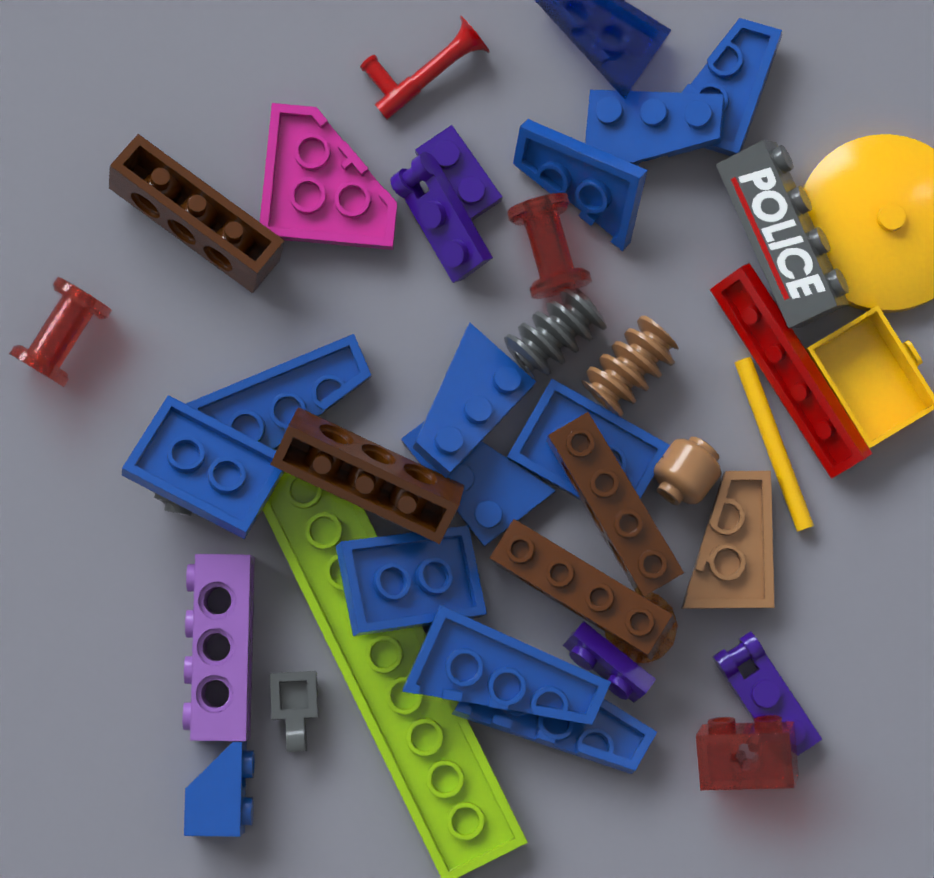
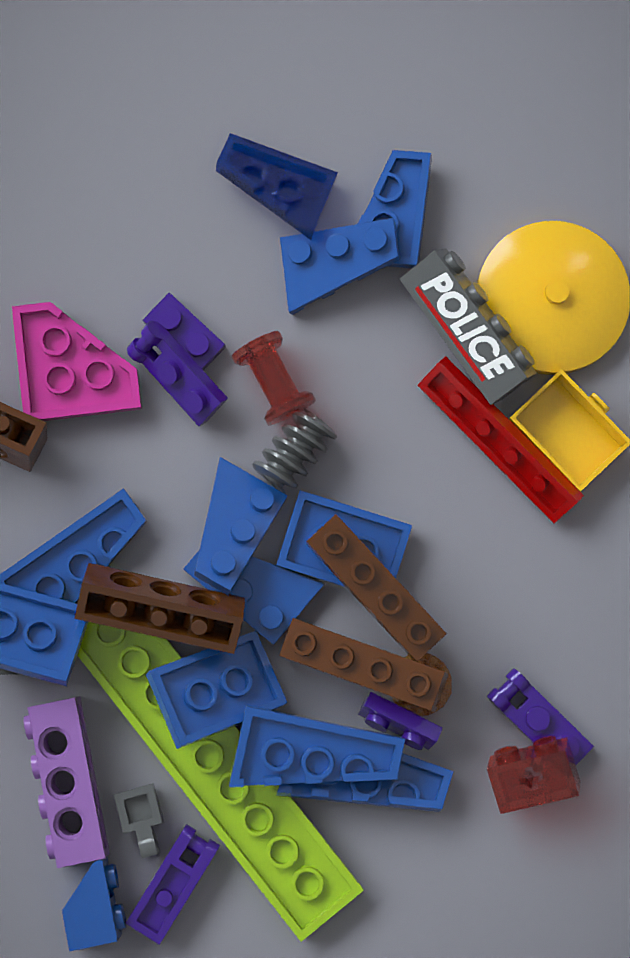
camera: 15 degrees left, 0 degrees up
red piece [360,16,490,120] -> none
blue wing [513,119,648,252] -> none
medium nougat piece [581,316,679,417] -> none
medium nougat head [654,436,721,506] -> none
medium nougat wing [681,471,775,609] -> none
yellow bar [734,356,814,532] -> none
none -> dark purple plate [126,824,220,945]

